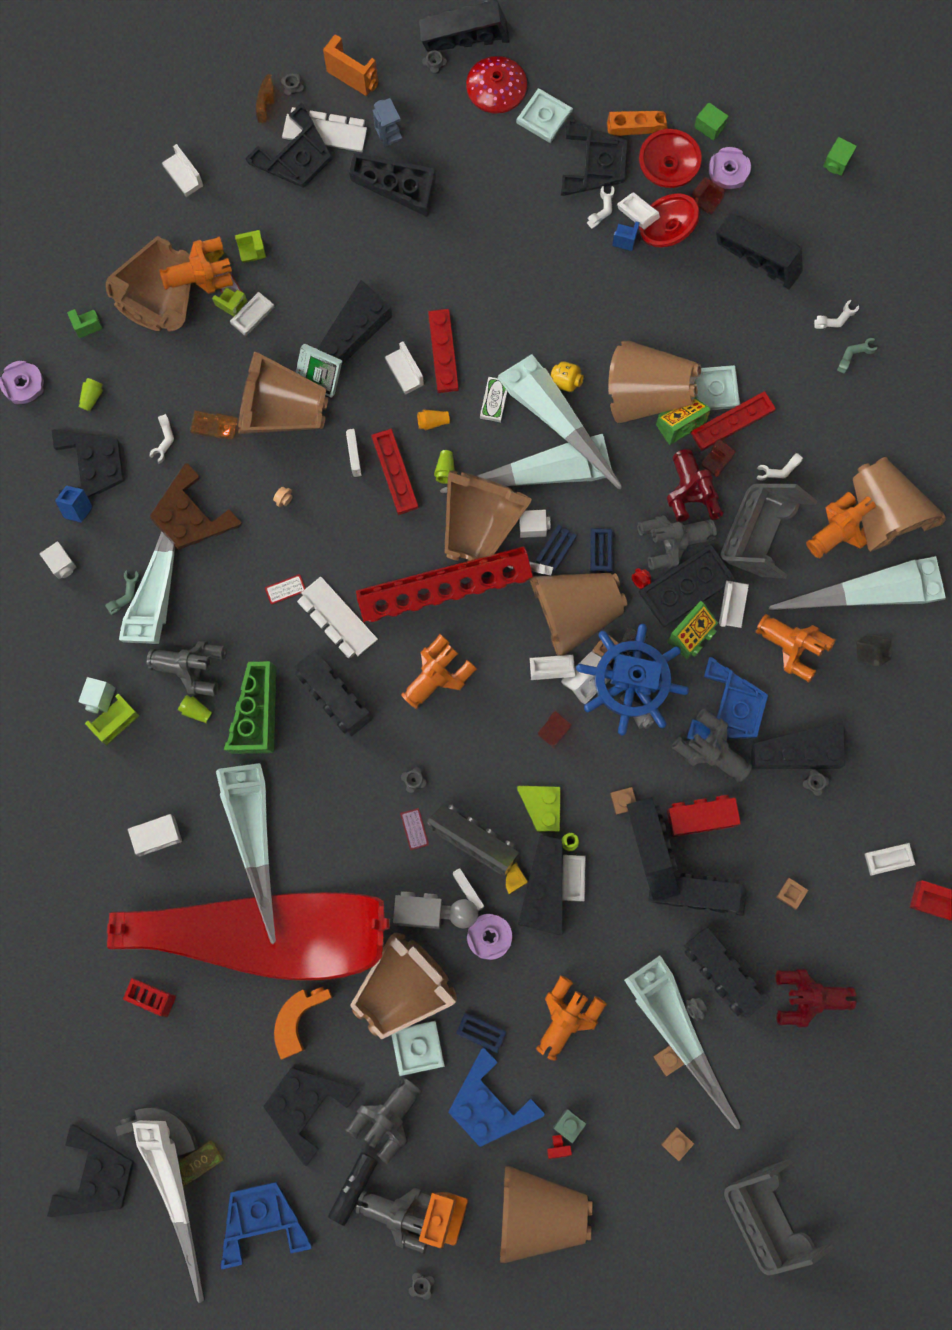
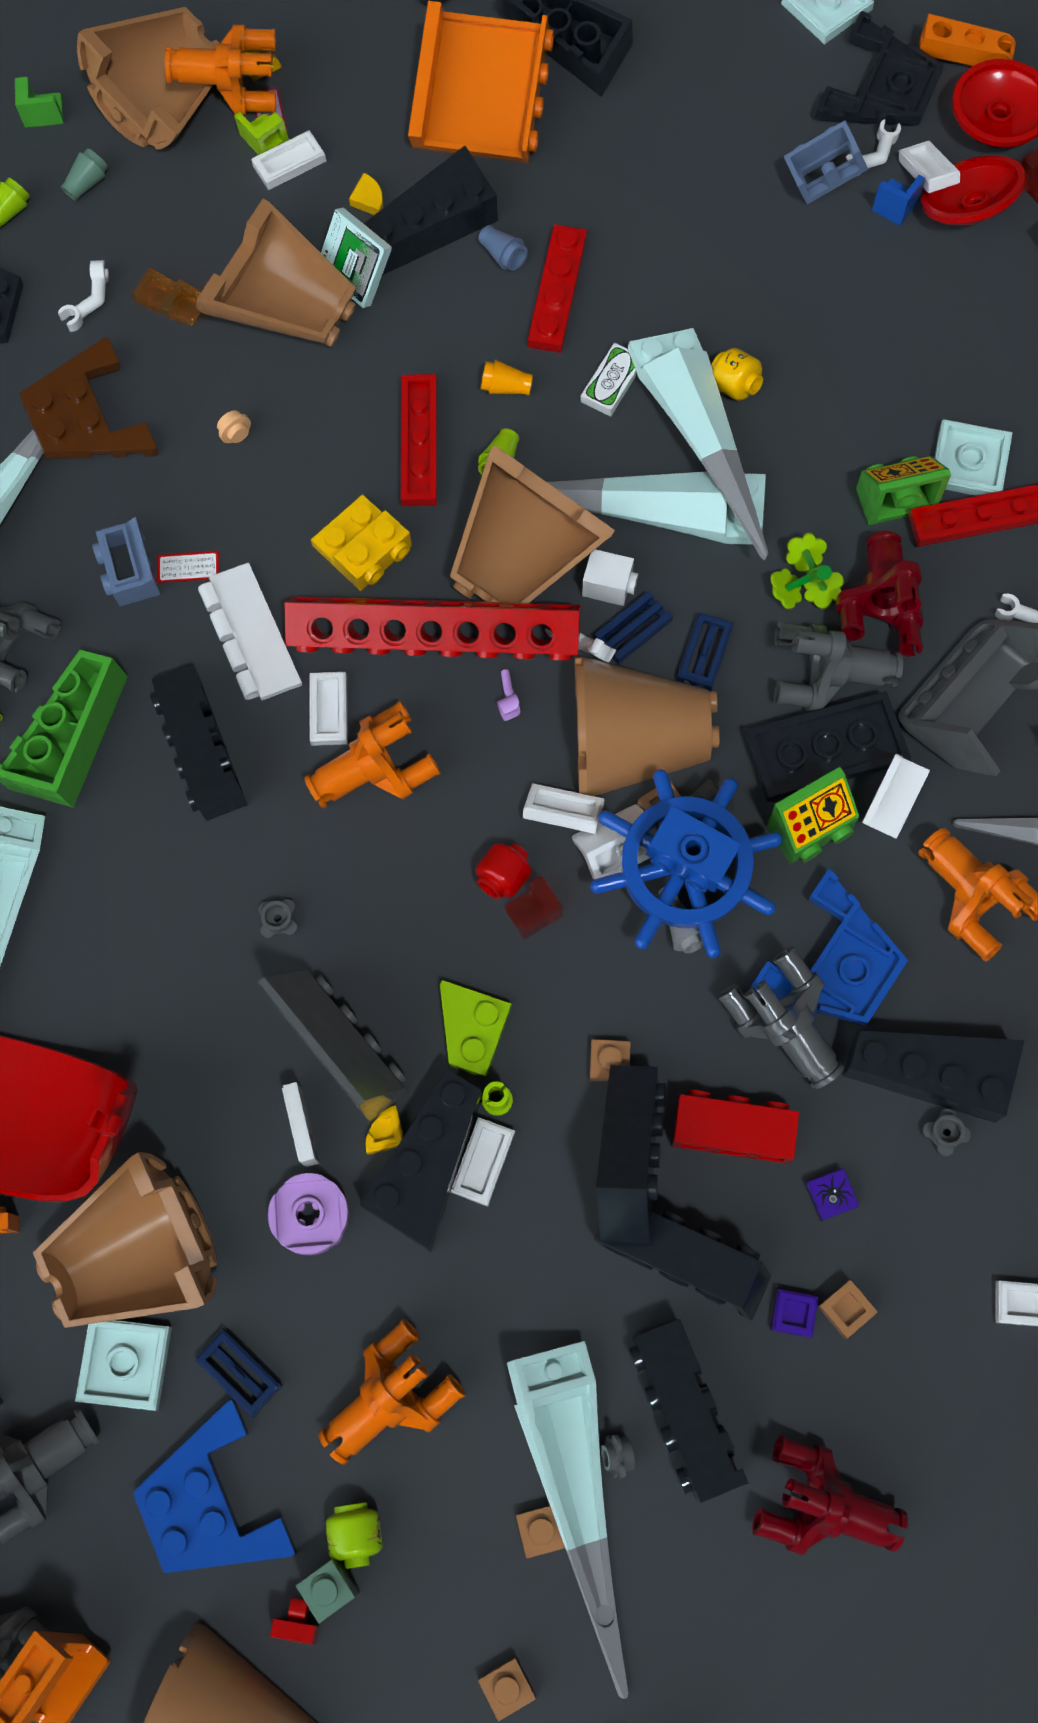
camera: 20 degrees right, 5 degrees down
lime panel [235,230,266,263] -> none
white tile [346,429,362,477] -> none
white panel [385,342,424,395] -> none
light grey brick [393,892,478,929] -> none
clear purple sticker [400,808,429,850] -> none
medium nougat cone [608,341,701,423] -> none
red plate [631,568,651,589] -> none
clear red panel [701,439,736,477] -> none
none -> sand green cone [61,148,108,201]
none -> sand blue window [92,517,161,607]
none -> white tile [310,672,348,746]
none -> yellow plate [311,494,412,592]
none -> lime head [325,1502,383,1569]
none -> yellow tile [349,173,383,215]
none -> orange panel [408,1,554,163]
none -> red head [475,843,532,900]
none -> sand blue cone [478,225,528,271]
none -> lavender hand [496,670,521,721]
none -> lime plant [771,533,844,609]
none -> dark purple tile [771,1289,818,1339]
none -> sand blue window [784,120,868,205]
none -> dark purple tile [805,1168,859,1221]

